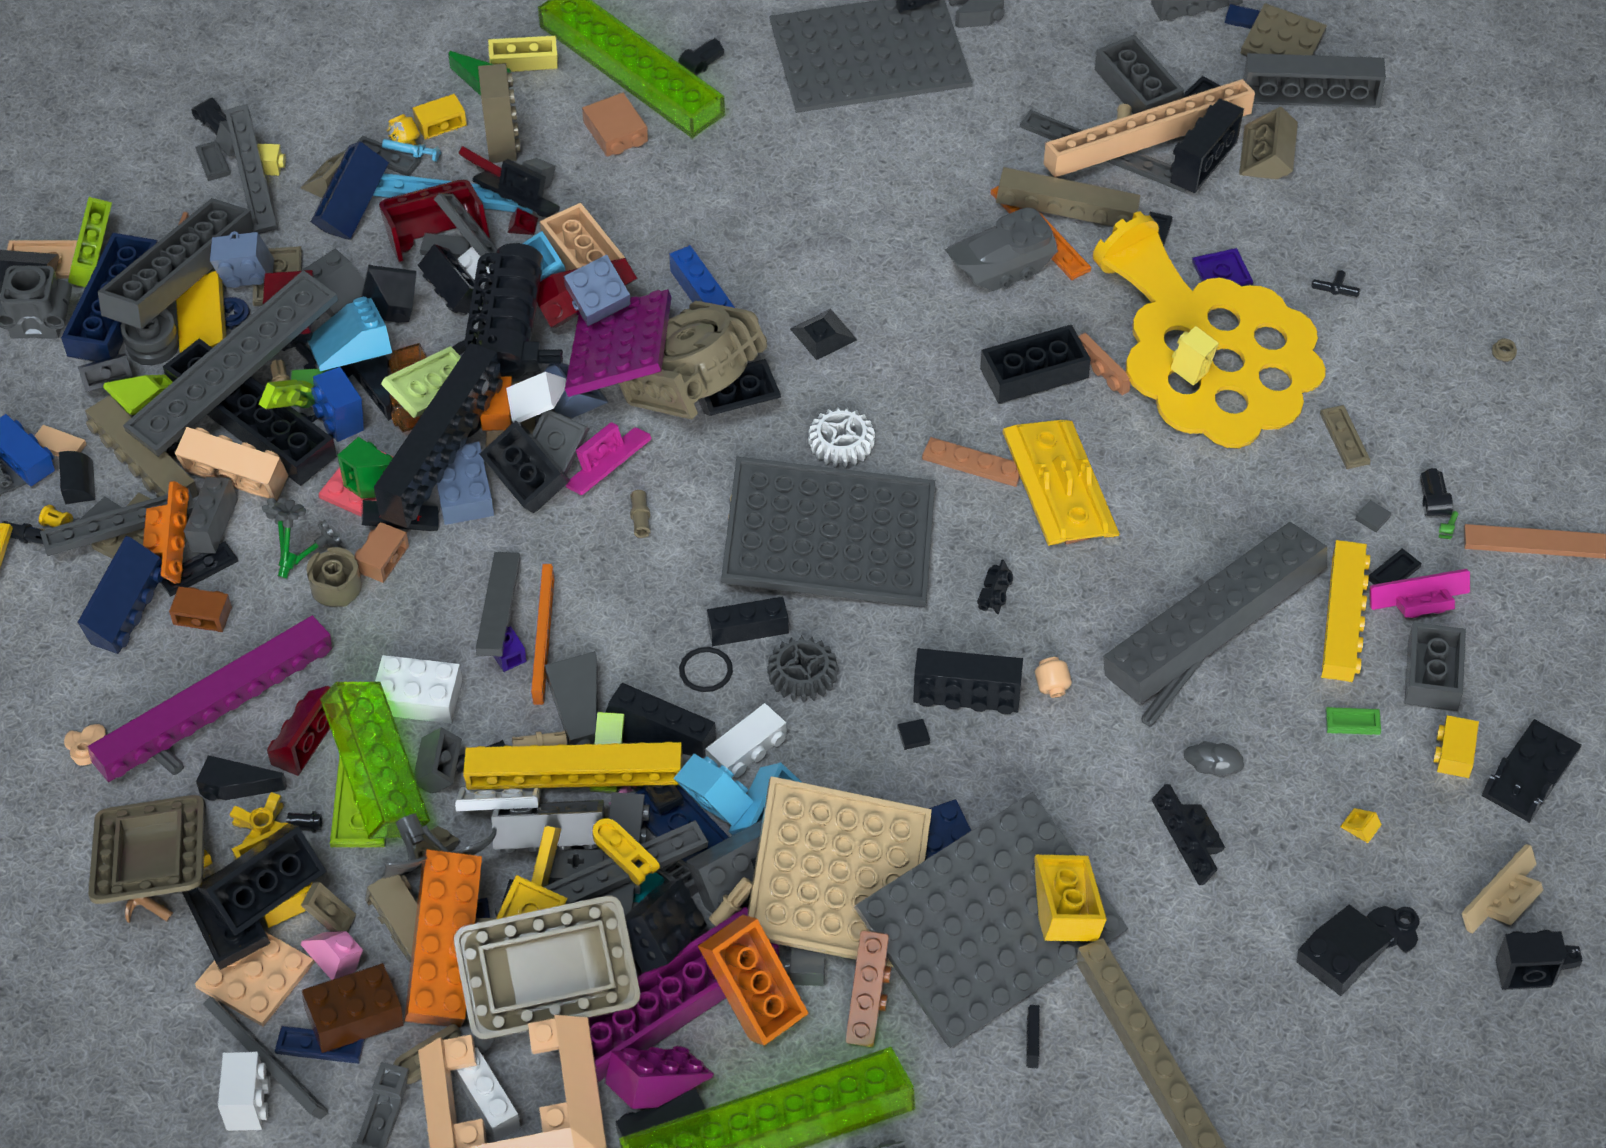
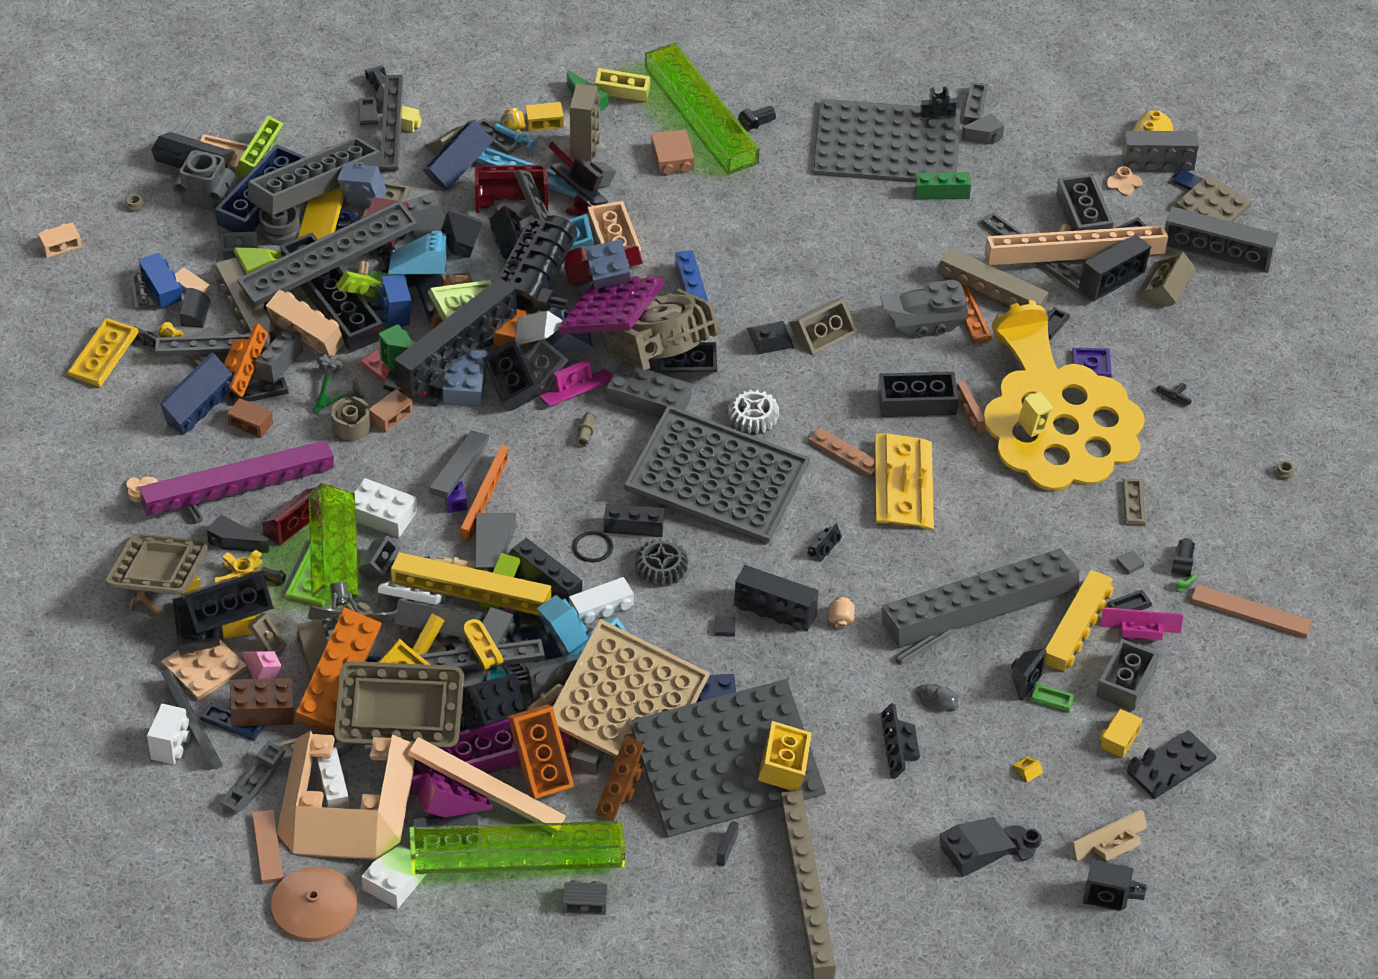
camera: 15 degrees right, 5 degrees down
none -> light nougat tile [408,737,566,834]
none -> dark grey brick [607,362,692,418]
none -> dark tan slope [789,298,858,355]
none -> green brick [915,172,971,200]
none -> black slope [1011,649,1047,701]
none -> light nougat plate [1107,166,1143,196]

